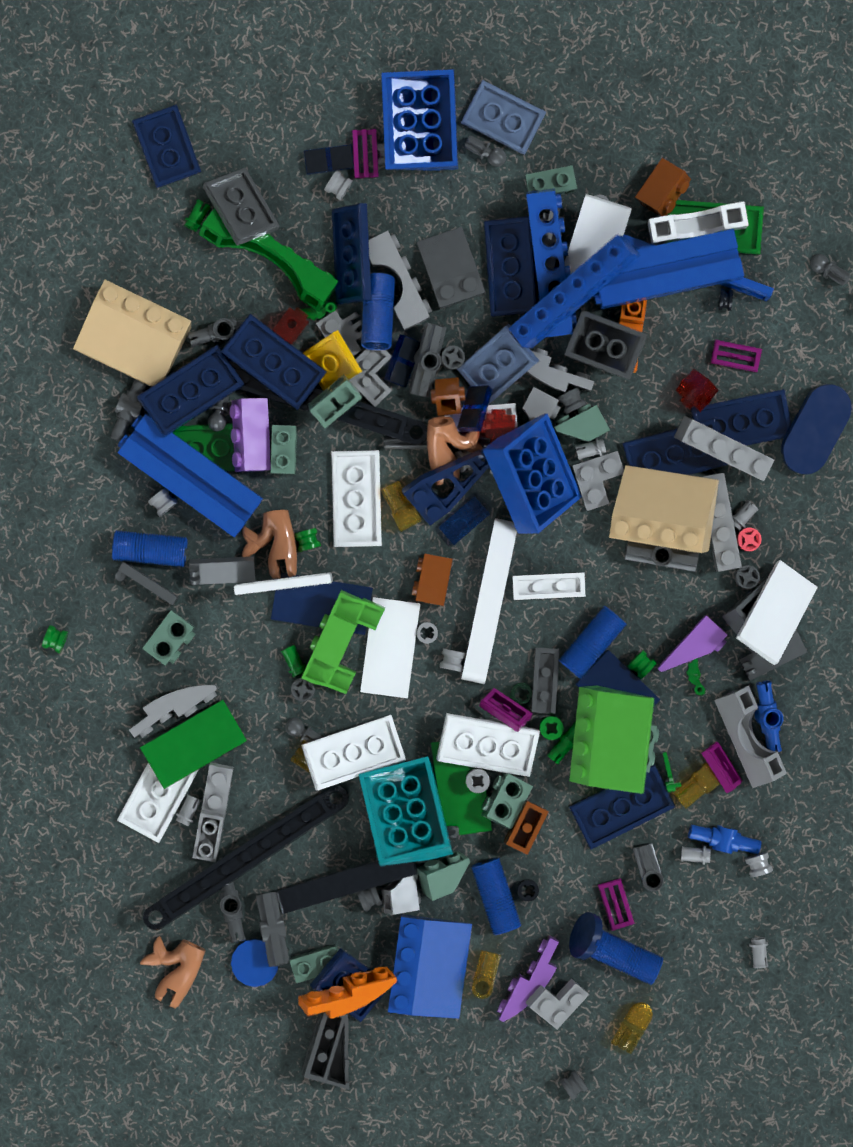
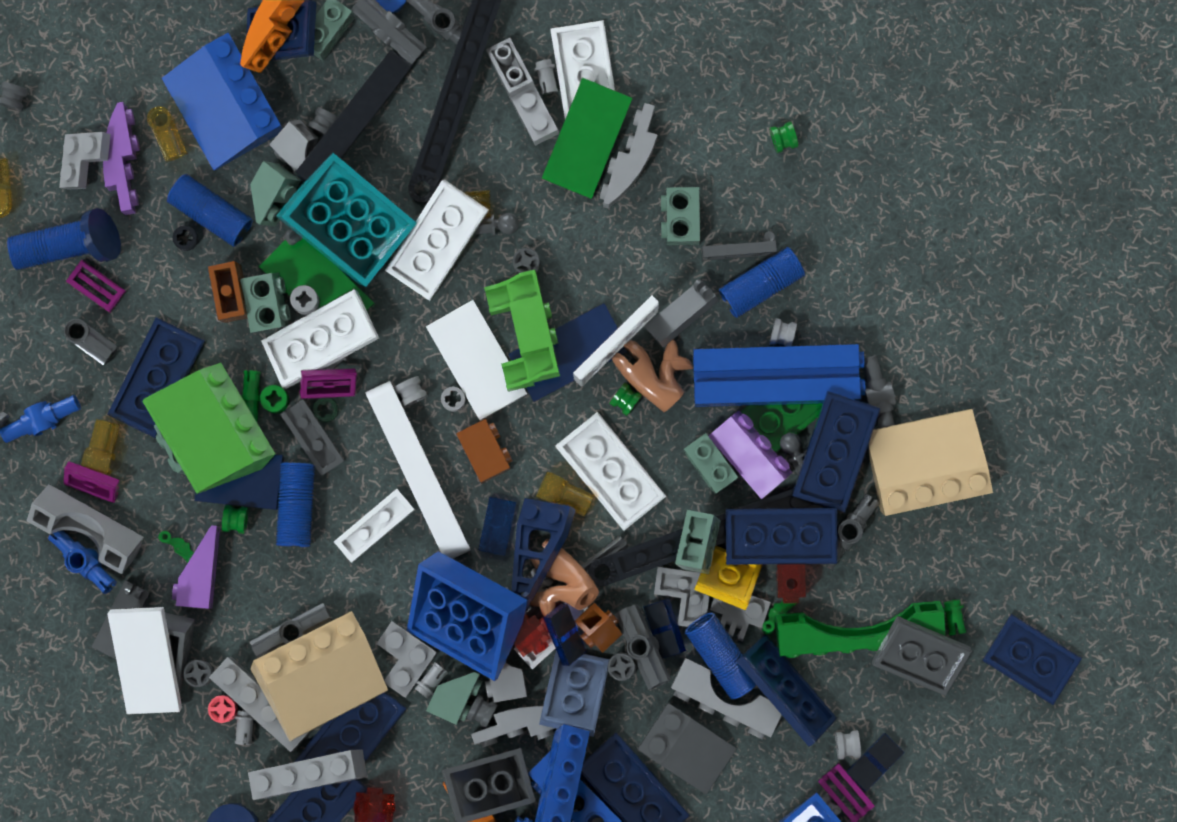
camera: 140 degrees right, 5 degrees down
green pin [281,645,306,677] -> none
green piece [662,752,681,792] -> none
light grey pin [681,846,711,865] -> none

